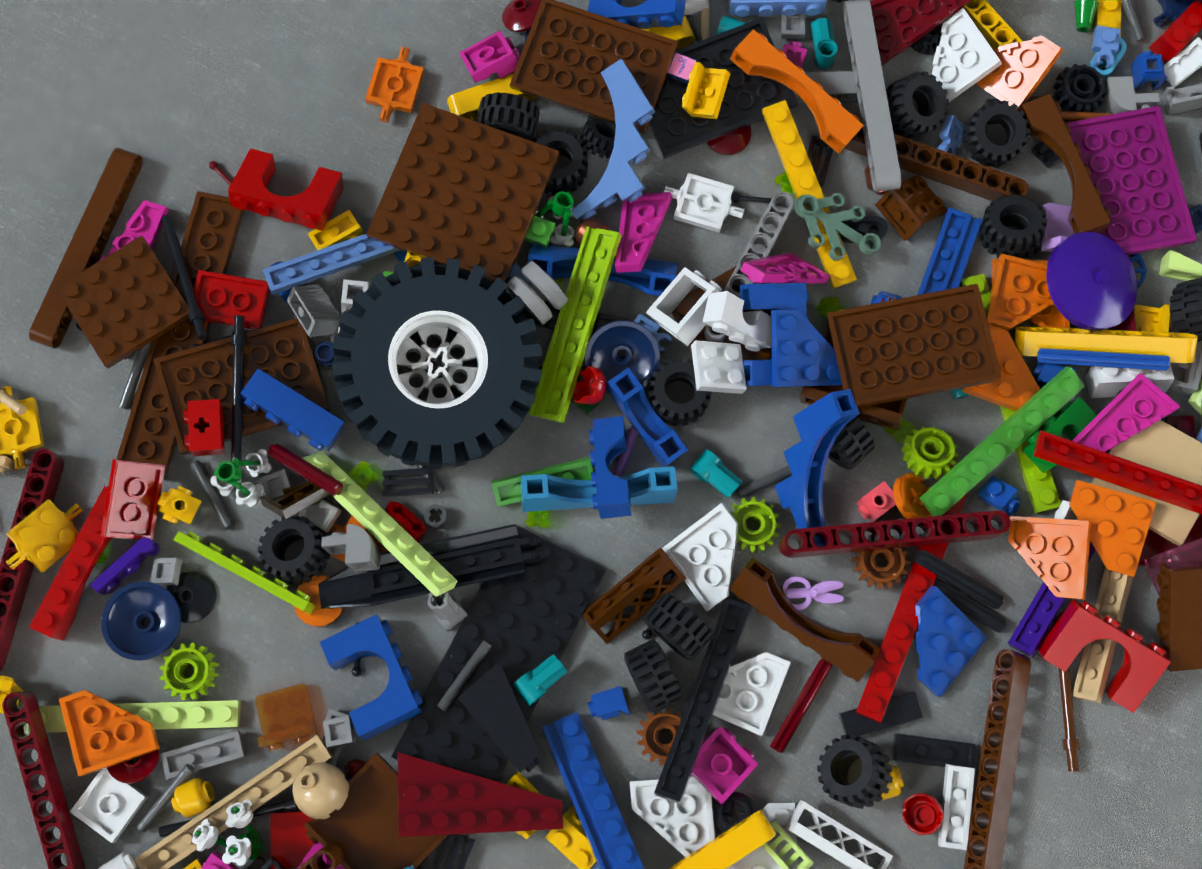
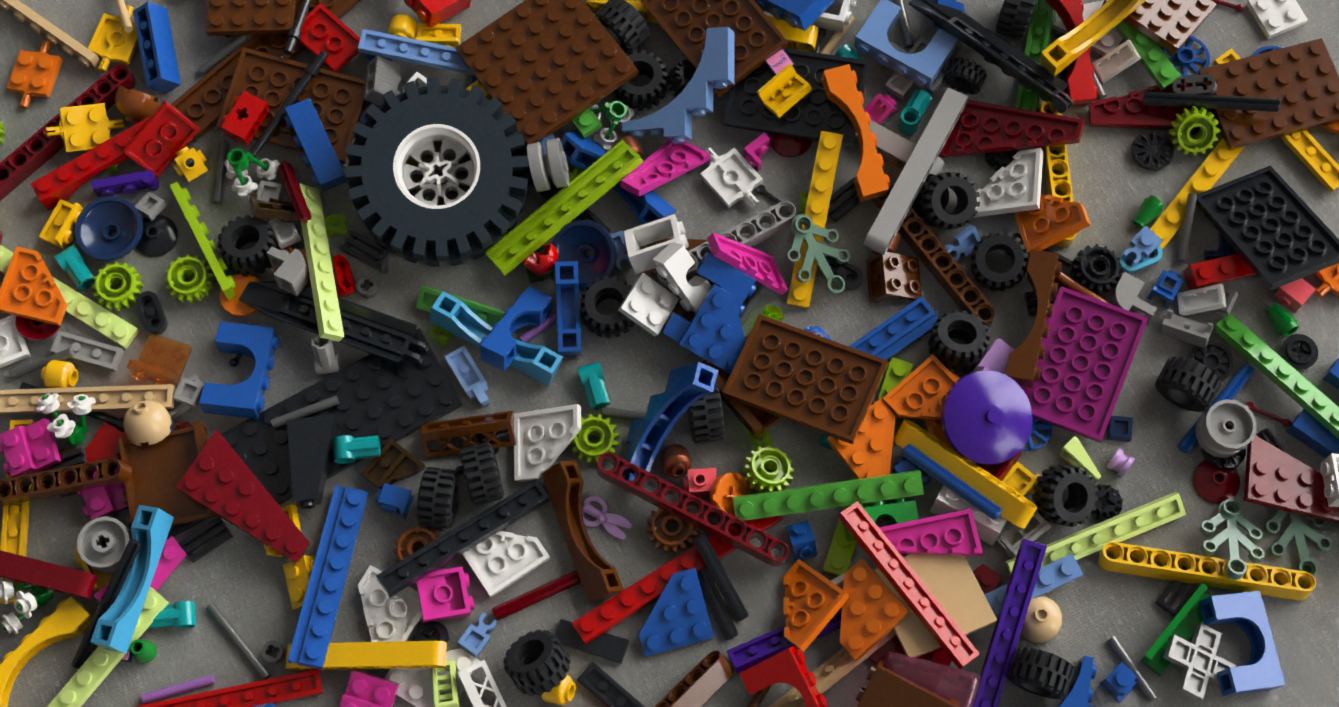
camera: 35 degrees right, 5 degrees down
none -> yellow bracket [38,199,83,250]
none -> teal piece [54,244,95,291]
none -> dark orange cylinder [114,85,161,124]
none -> blue brick [133,1,181,94]
none -> black plate [136,291,168,335]
none -> lime gear [164,254,215,304]
none -> dark brown wing [361,439,426,489]
none -> yellow head [387,14,417,39]
none -> light blue hinge [444,346,490,408]
none -> medium blue plate [457,613,497,658]
none -> copper head [659,444,692,479]
none -> dark pink bracket [743,132,770,172]

